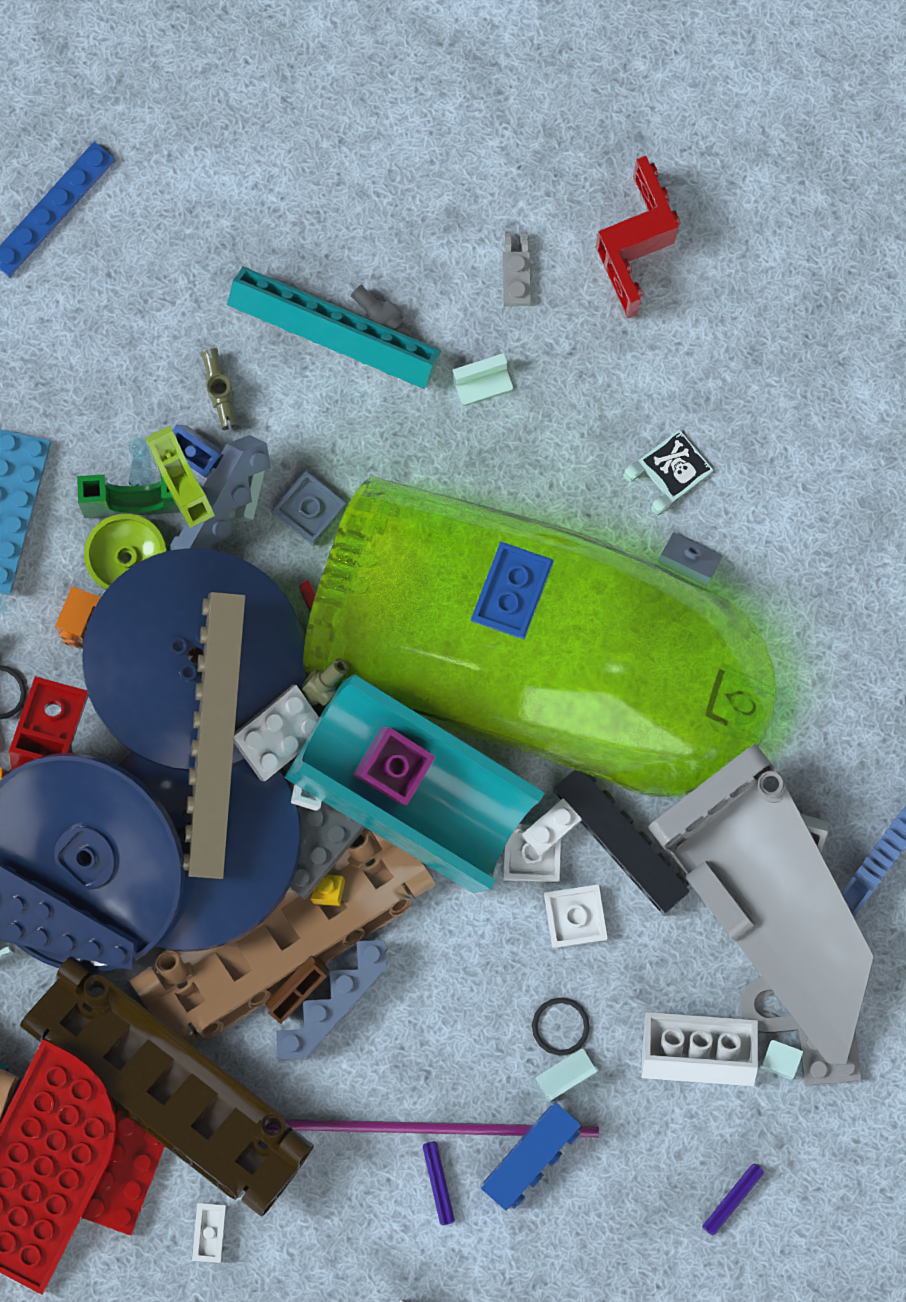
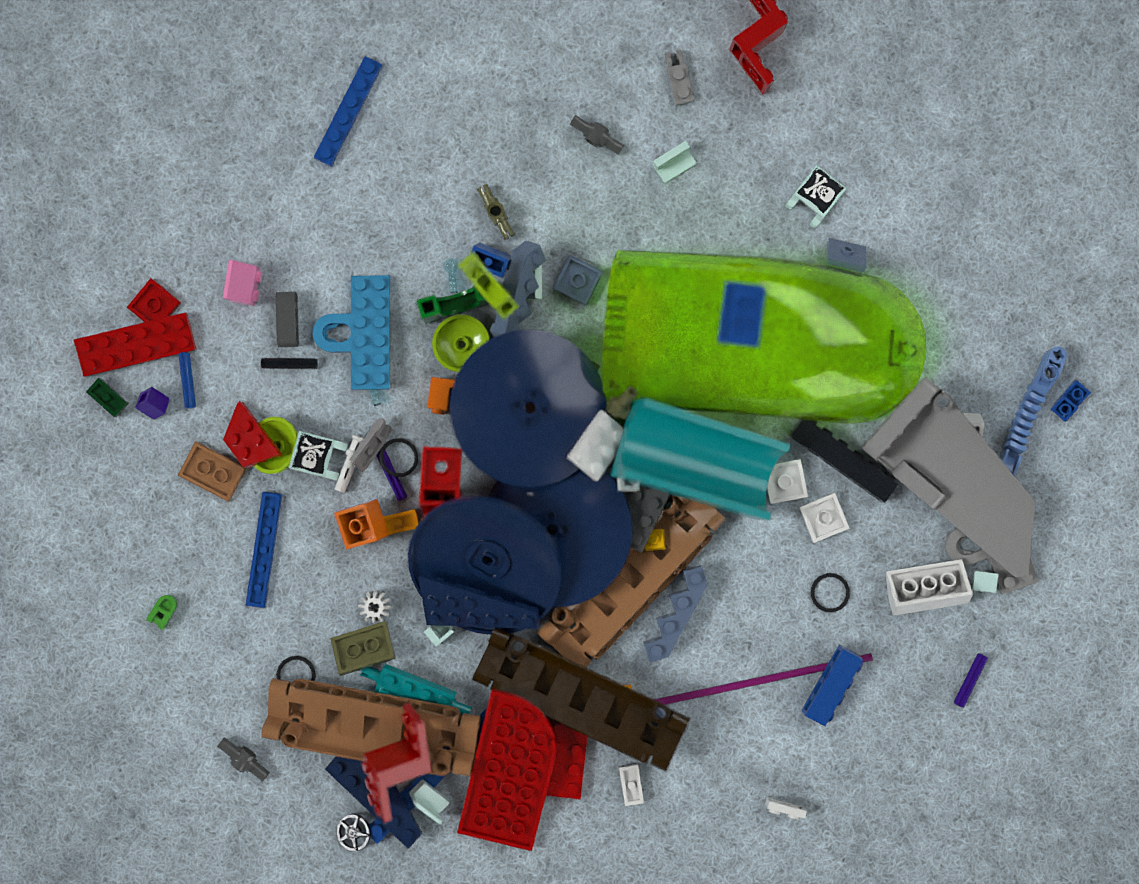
camera: 10 degrees left, 10 degrees up
dark tan brick [183,592,245,879] -> none
teal brick [227,266,441,389] -> none
reddish brown piece [265,955,329,1024] -> none
red tile [299,580,321,614] -> none
magenta brick [352,727,435,805] -> none
dark purple axle [422,1141,455,1226] -> none
white plate [521,799,582,857] -> none
light aqua panel [535,1048,599,1102] -> none

